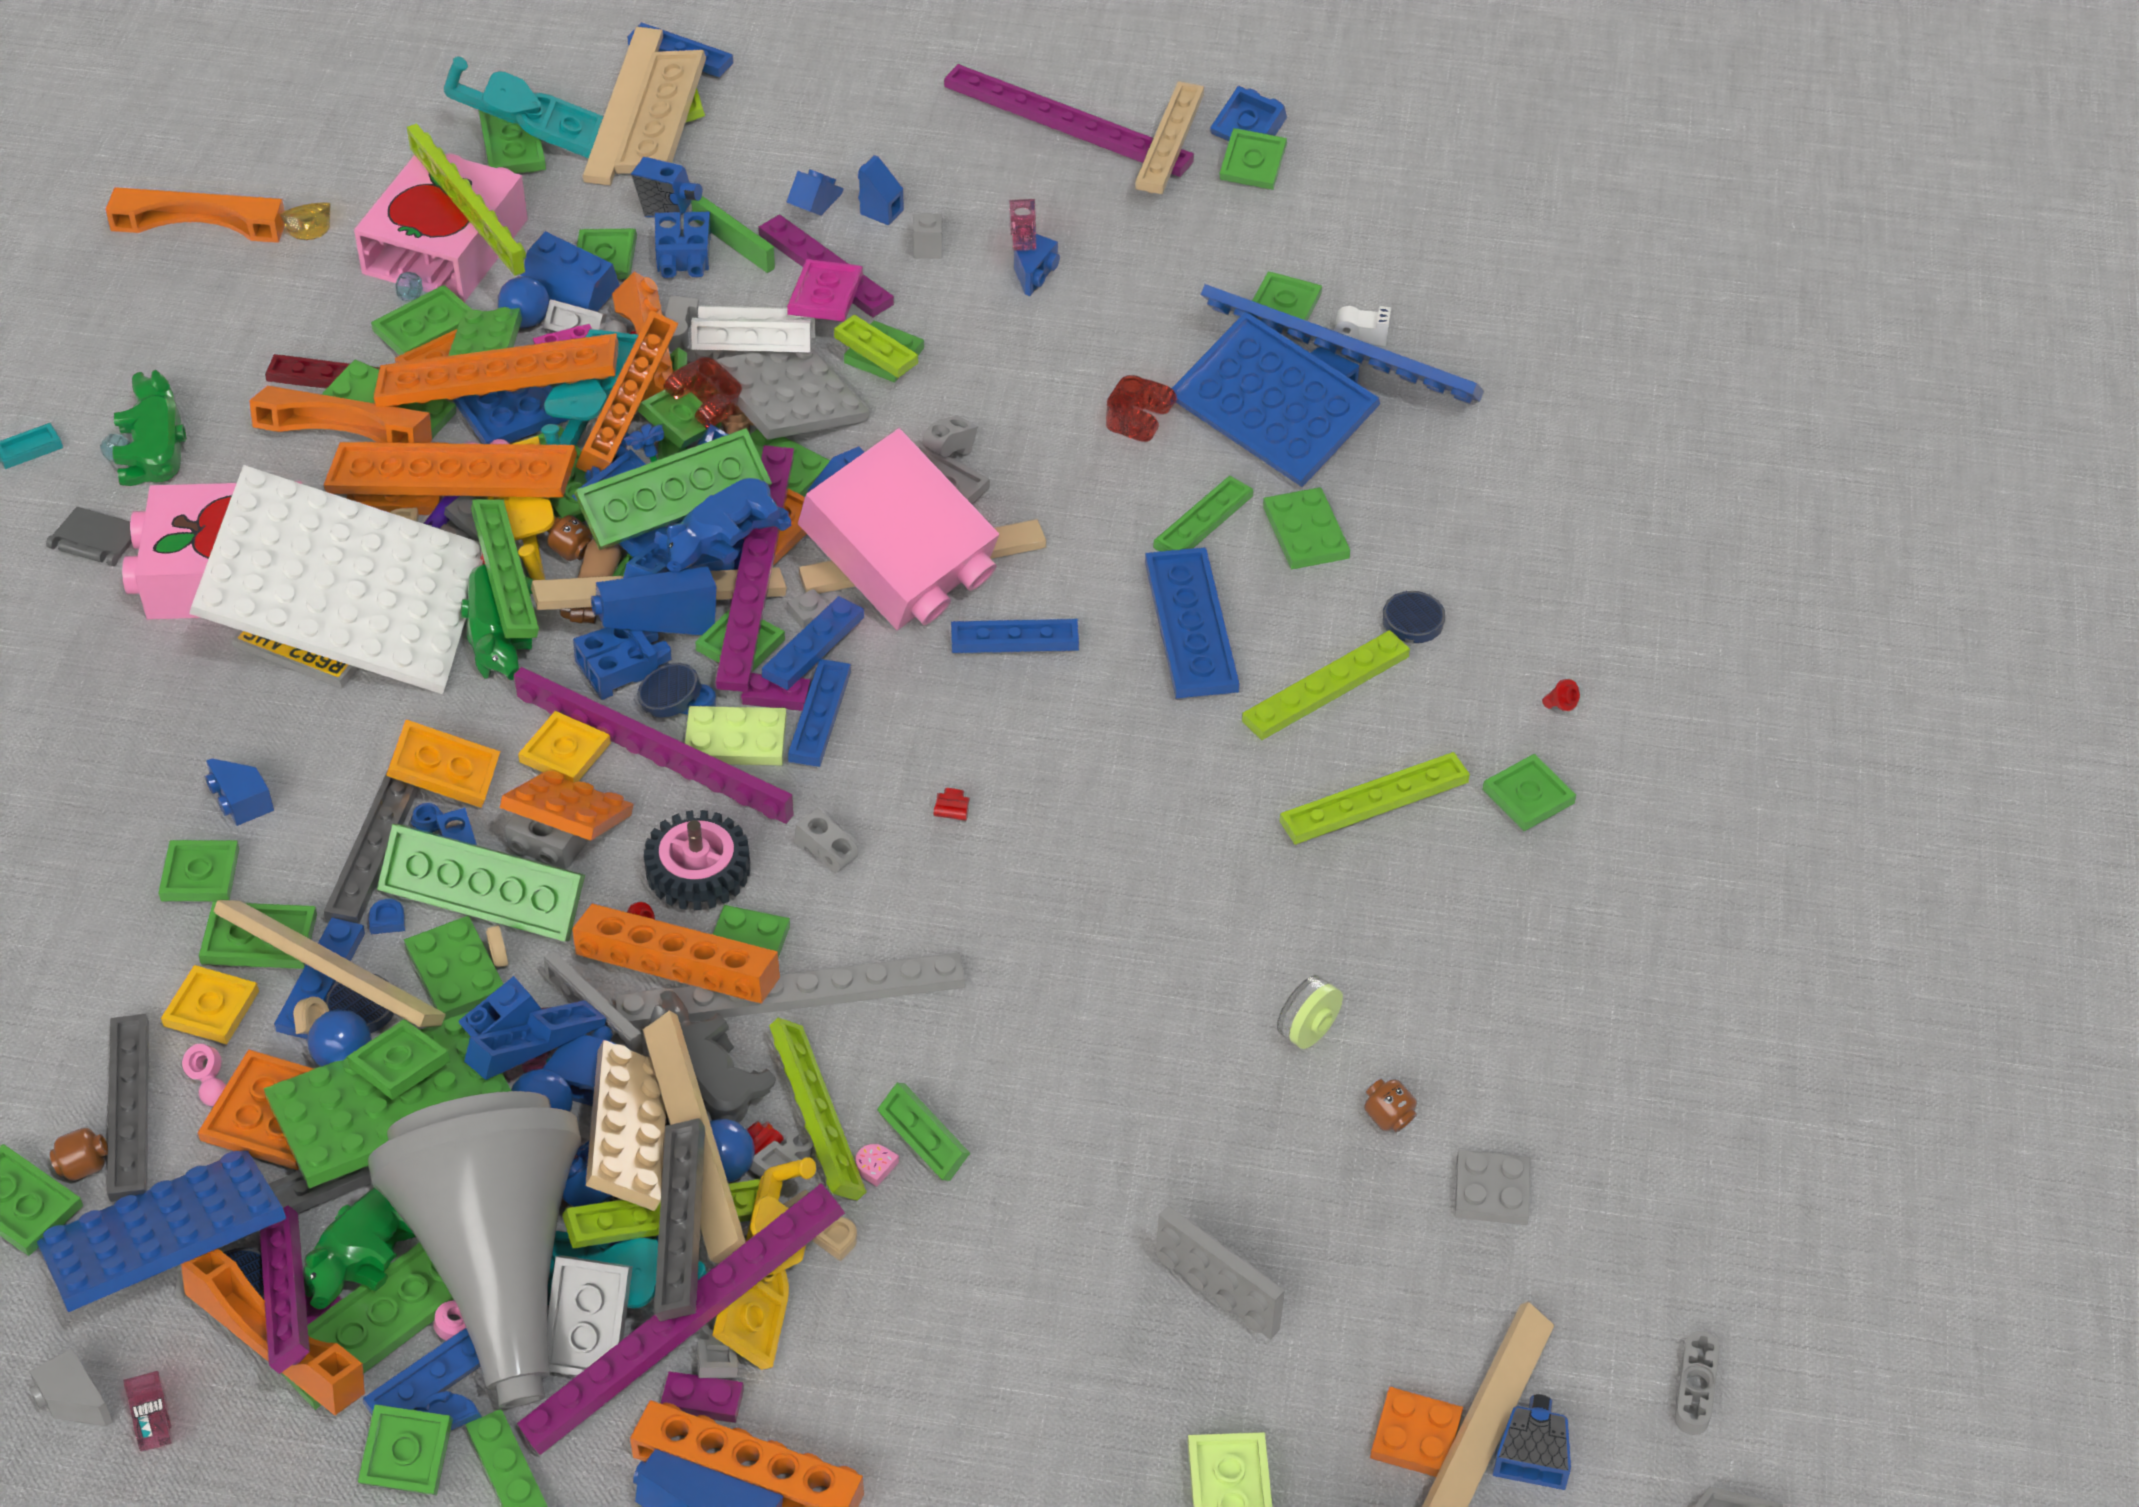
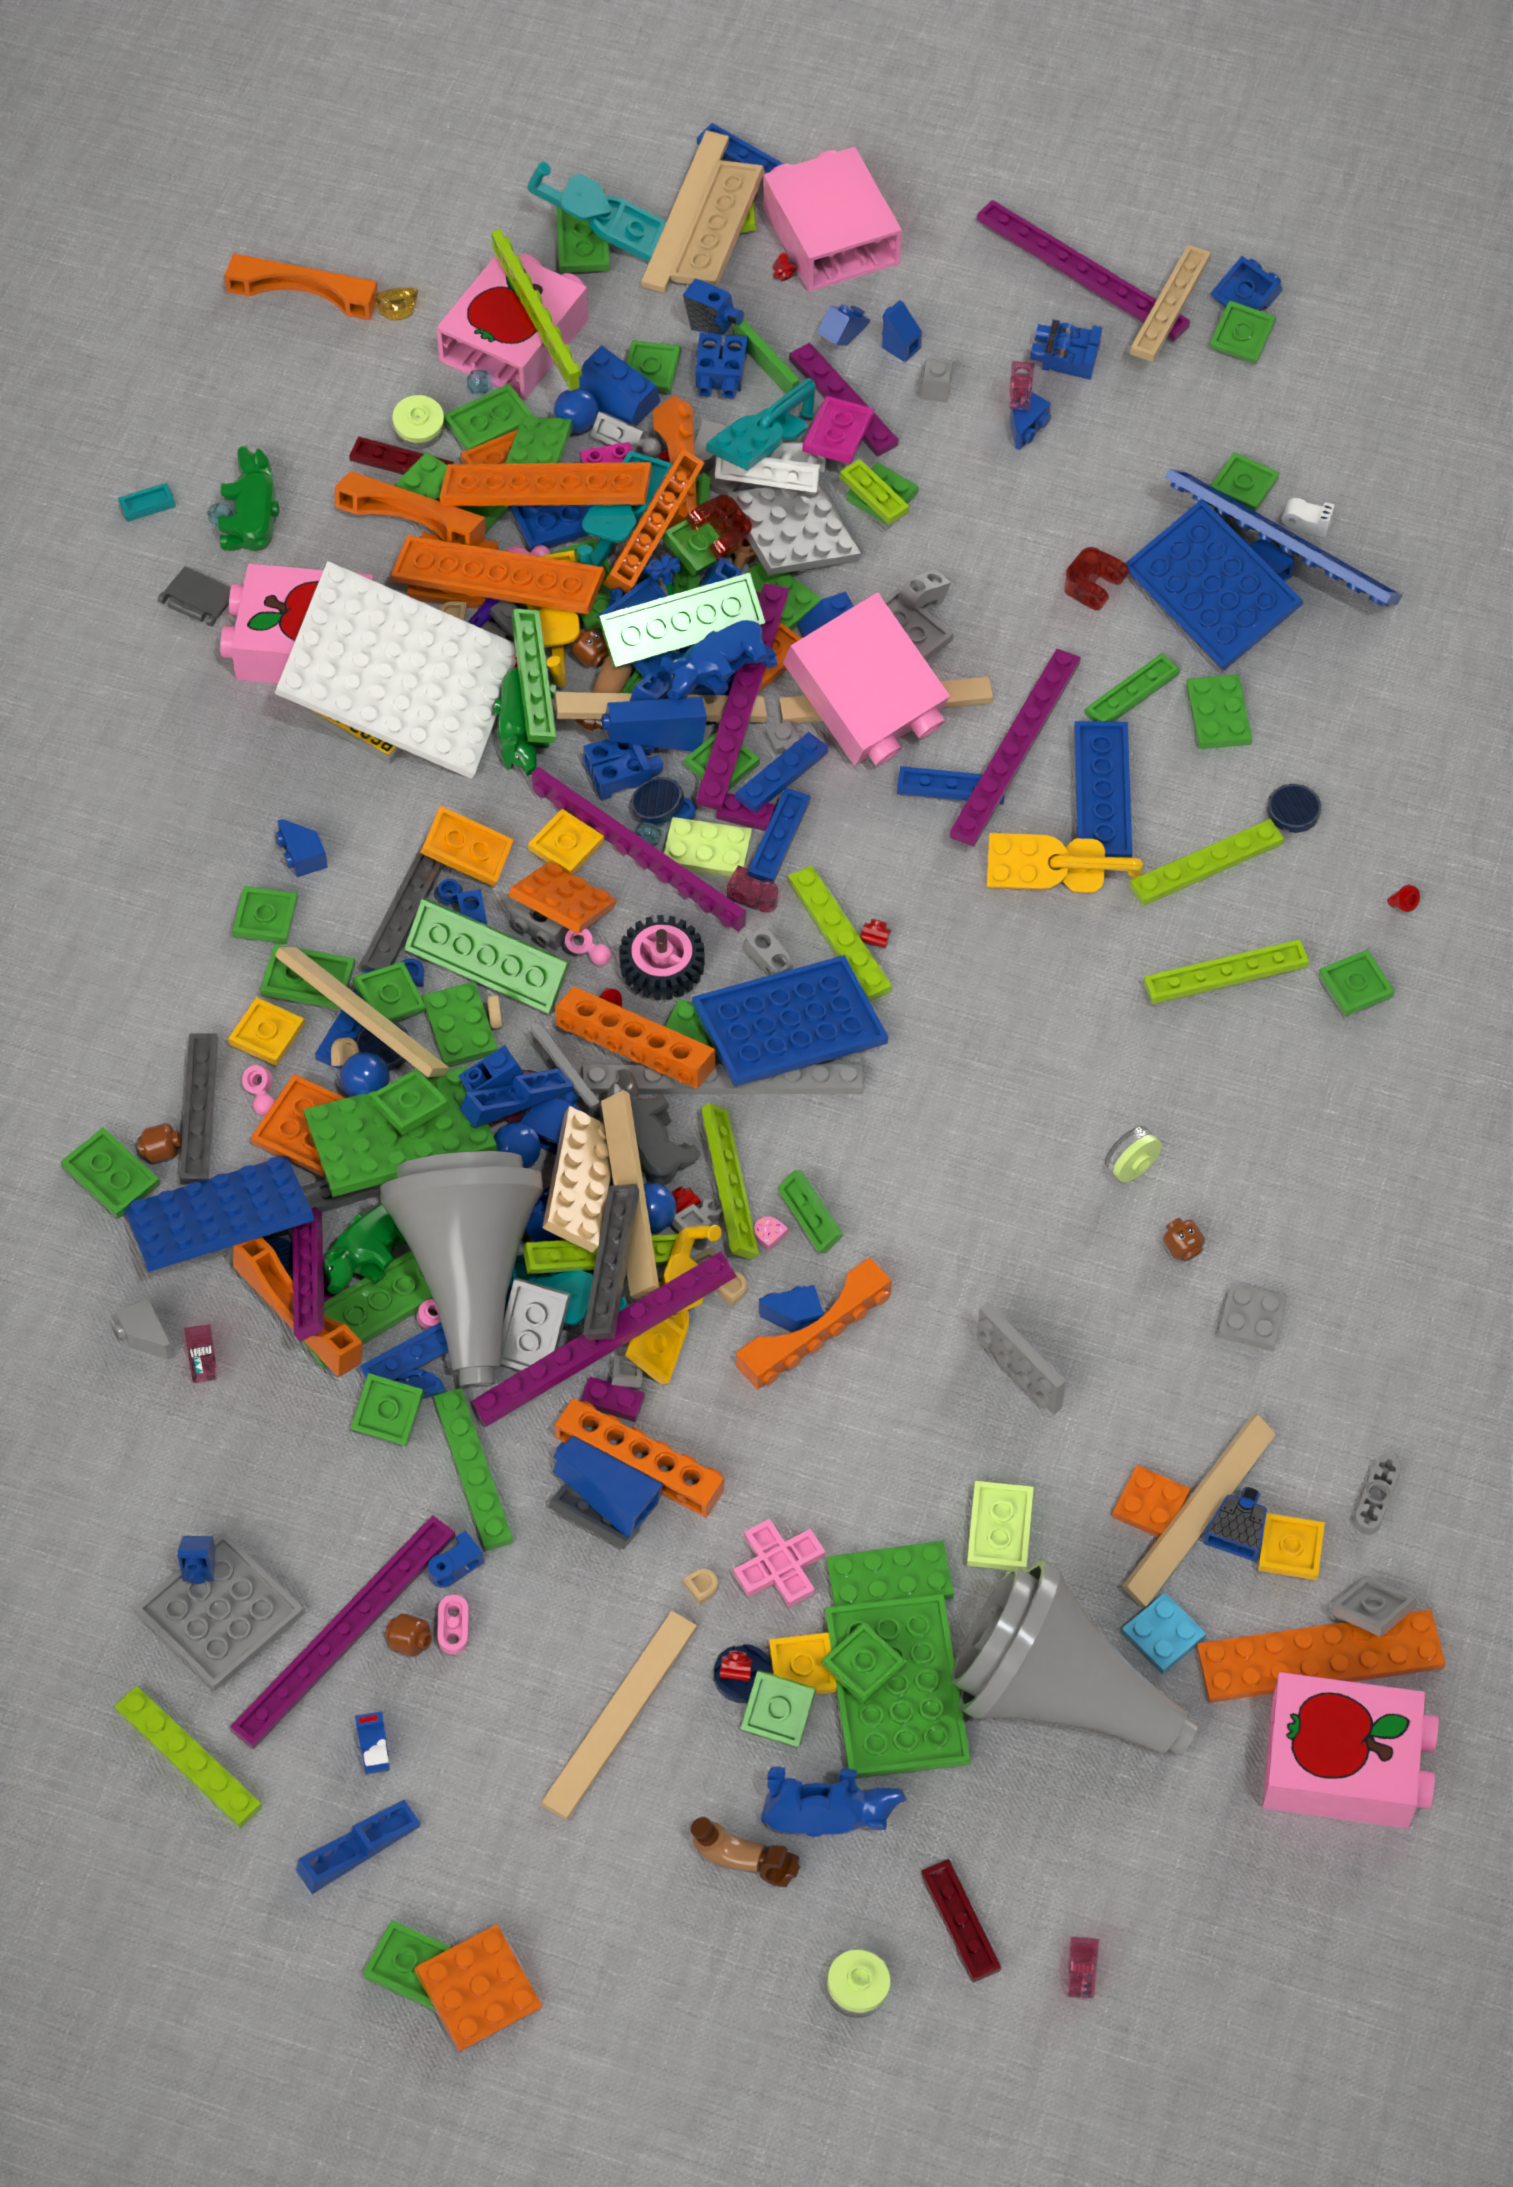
camera: 10 degrees right, 10 degrees up
none -> bright green plate [352,961,426,1022]
none -> yellowish green piece [393,395,444,449]
none -> bright pink plate [565,929,611,966]
none -> clear light blue tile [635,822,661,846]
none -> blue plate [691,955,888,1087]
none -> teal plate [706,378,815,471]
none -> clear pink leg [727,865,779,913]
none -> orange arch [736,1257,892,1390]
none -> blue slope [759,1285,824,1333]
none -> bright pink brick [763,147,902,292]
none -> red plate [772,253,797,281]
none -> lime plate [788,865,892,1002]
none -> magenta plate [950,648,1081,847]
none -> yellow plate [987,833,1143,893]
none -> blue hips [1030,319,1103,380]
none -> yellow plate [1258,1513,1325,1581]

